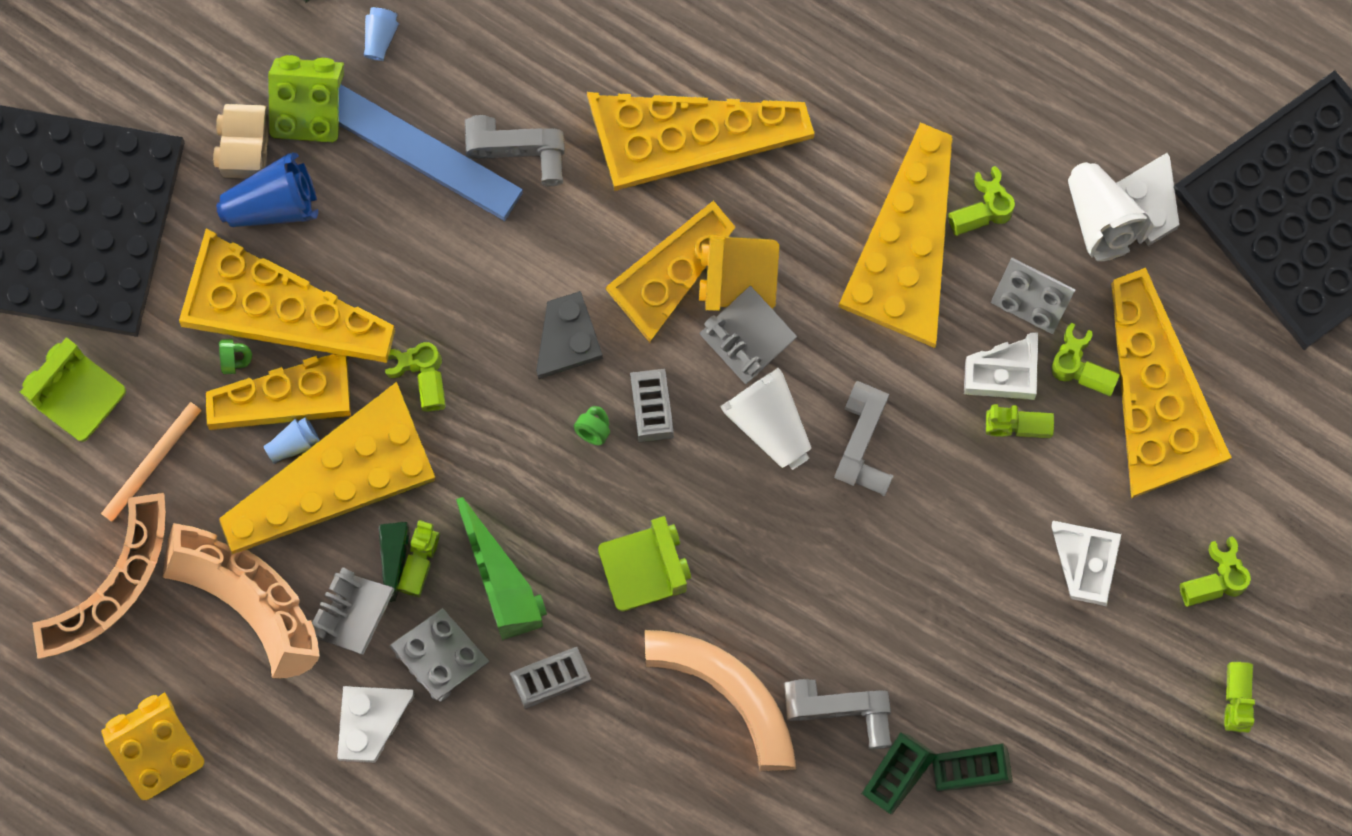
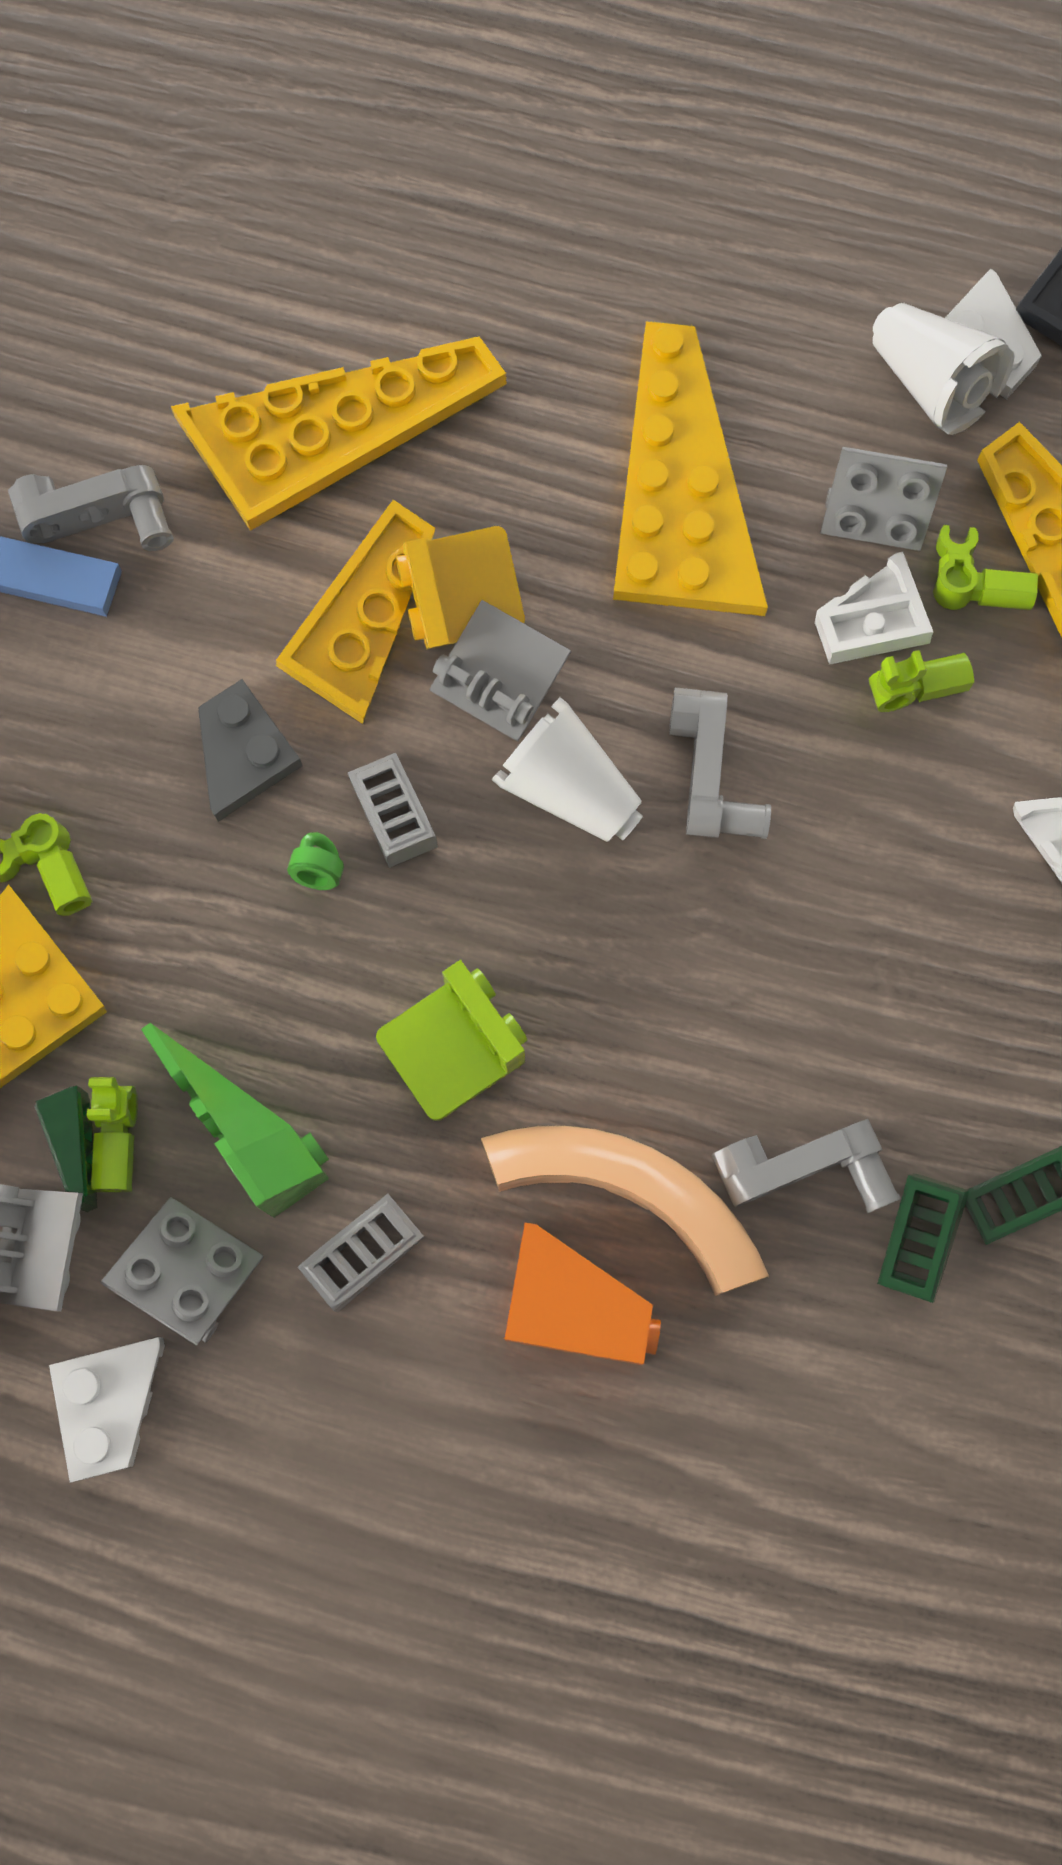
camera: 15 degrees left, 0 degrees up
lime bar [948,166,1015,236] -> none
none -> orange slope [505,1222,661,1365]

